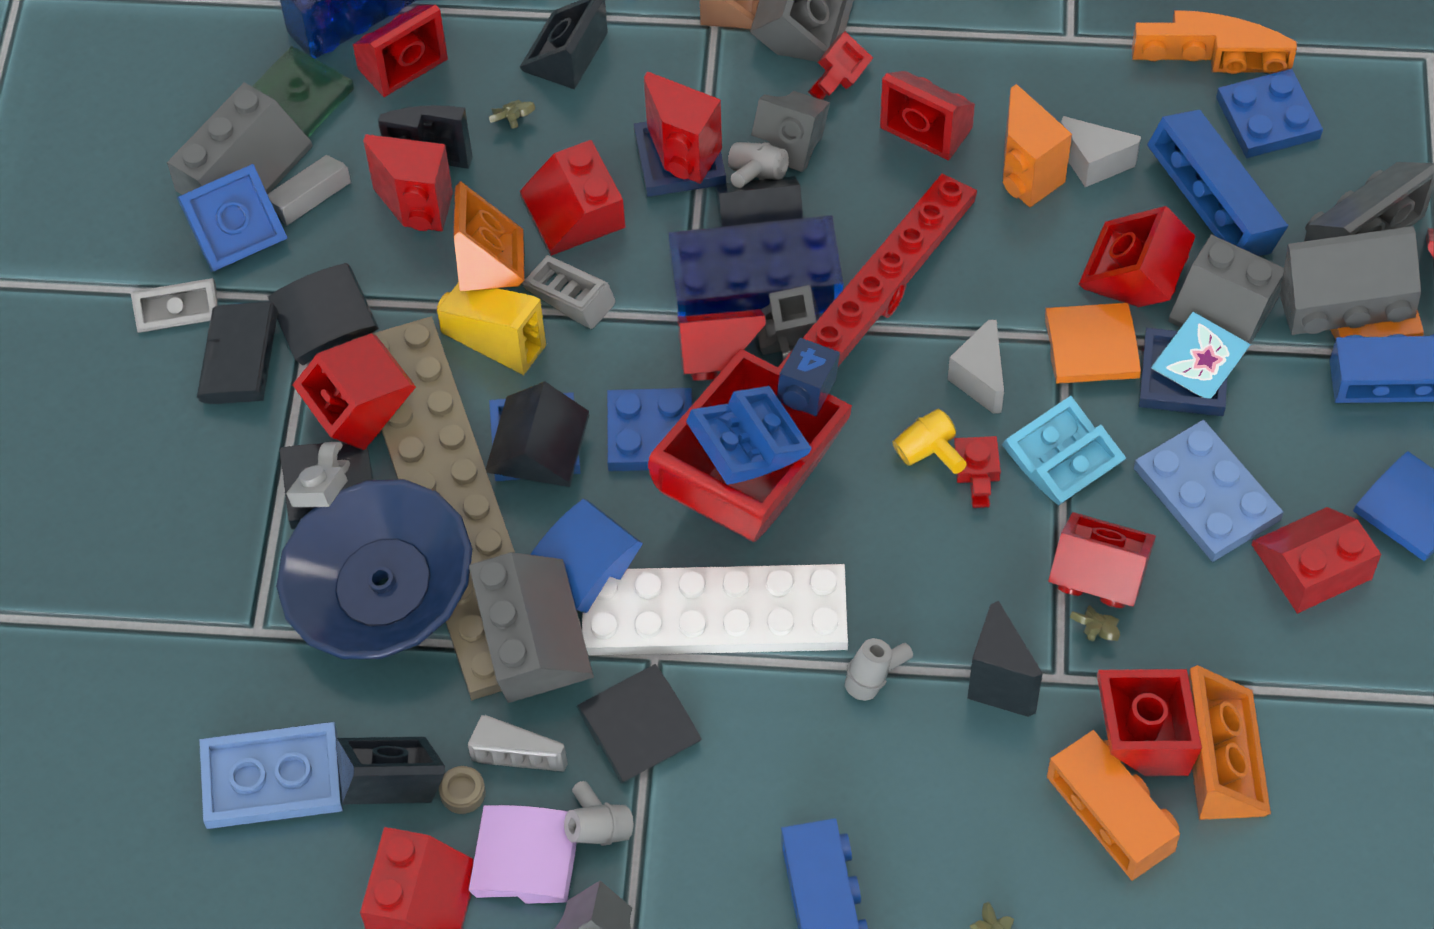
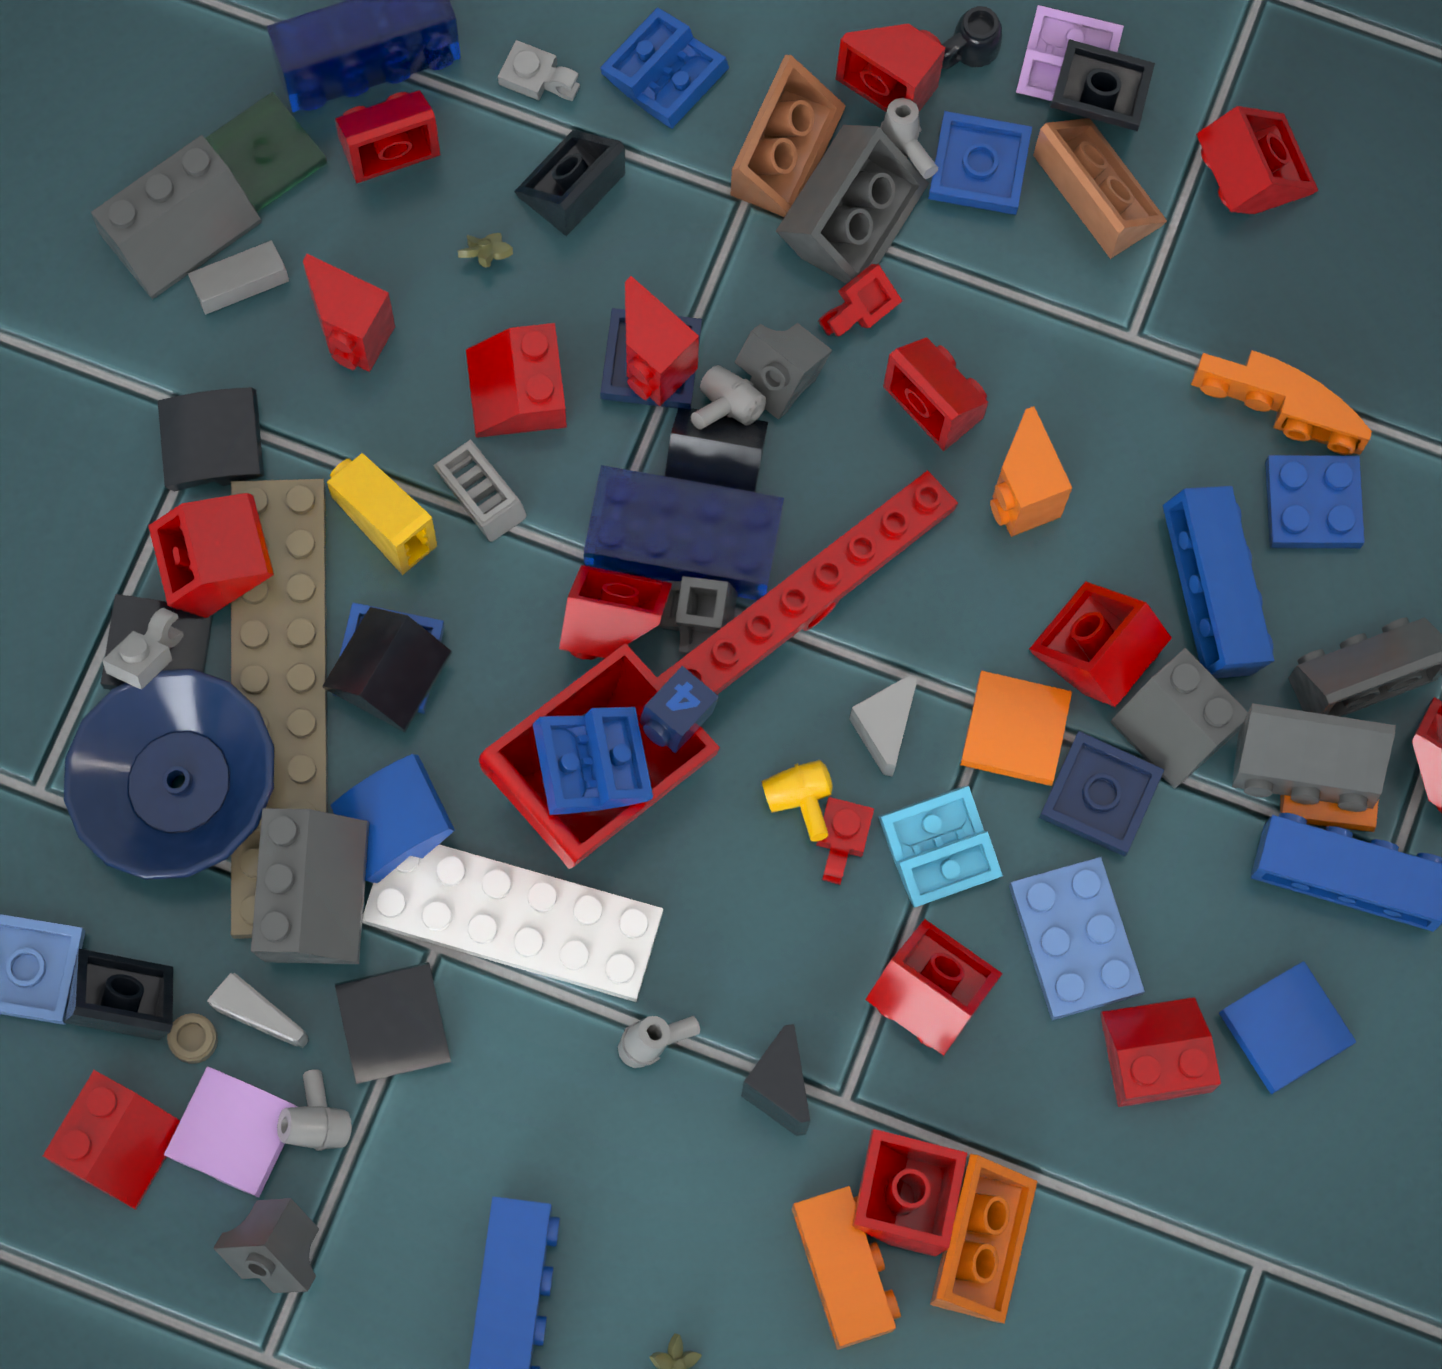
camera: 10 degrees right, 15 degrees up
light grey slope [130,278,218,333] -> none
blue plate [177,164,287,272] -> none
black piece [197,301,278,404] -> none
black slope [378,105,473,169] -> none
orange slope [454,181,524,291] -> none
blue plate [607,388,692,471] -> none
light grey slope [1061,116,1141,187] -> none
olive plant [1069,606,1120,641] -> none
medium azure sticker [1151,312,1251,399] -> none

